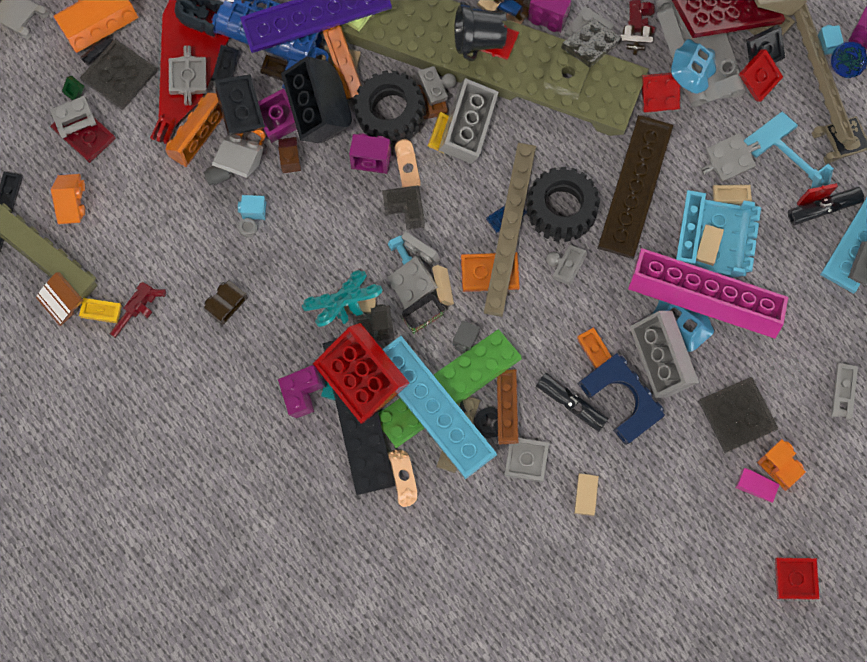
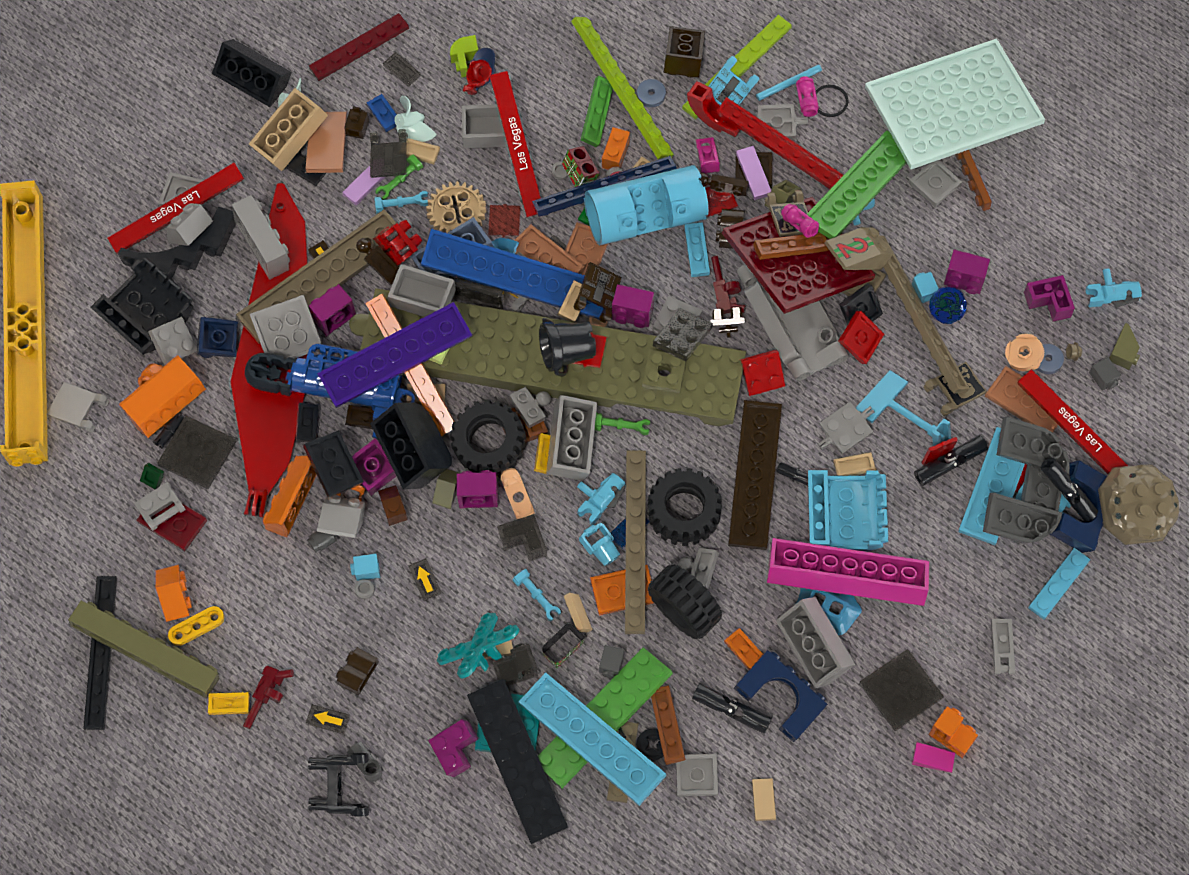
camera: 10 degrees left, 5 degrees down
dark orange slope [36,272,84,326] -> none
light grey plate [169,46,207,105] -> none
red slope [313,323,409,424] -> none
light grey plate [387,256,438,308] -> none
light nougat piece [388,450,417,507] -> none
light grey plate [401,231,441,265] -> none
dark azure piece [671,39,716,94] -> none
tan tile [696,224,724,266] -> none
red plate [775,558,820,600] -> none
none -> yellow plate [168,606,225,646]
none -> clear smoke tile [306,704,351,735]
none -> black connector [308,753,369,817]
none -> dark grey piece [347,742,382,782]
none -> clear smoke tile [408,558,442,601]
none -> olive slope [432,469,459,509]
none -> medium azure piece [577,473,626,526]
none -> medium azure piece [579,523,620,566]
none -> bright green piece [594,413,650,435]
none -> black tyre [648,564,722,639]
none -> black axle [776,463,808,486]

